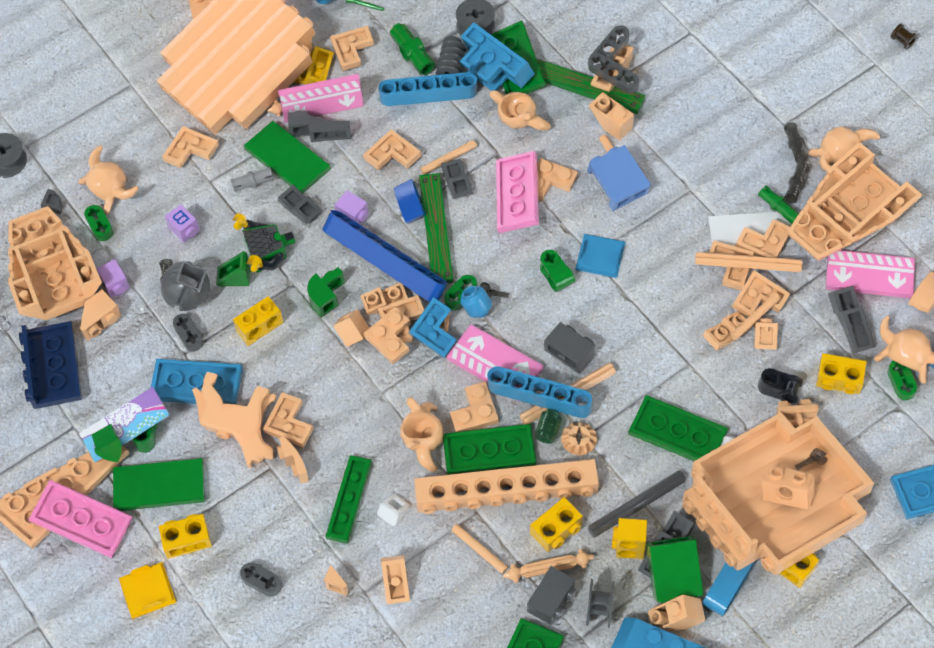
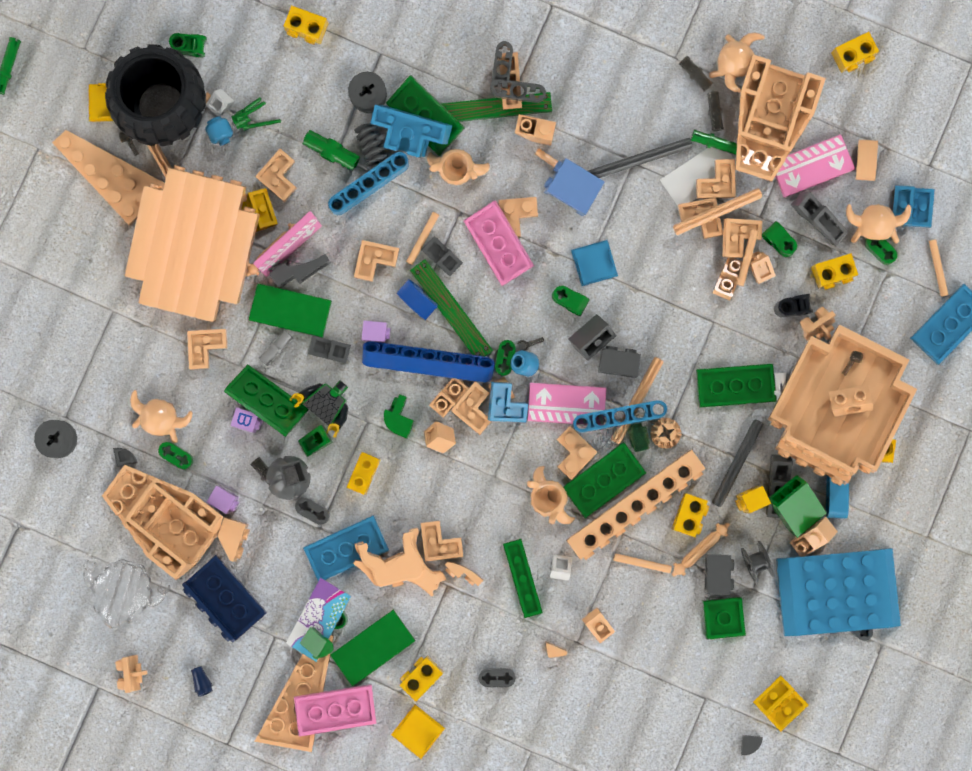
camera: 30 degrees left, 25 degrees up
light nougat plate [363,307,410,364] -> none
none -> green tile [224,364,309,437]
none -> dark grey brick [568,314,616,361]
none -> dark grey axle [588,138,693,178]
none -> green piece [762,221,797,257]

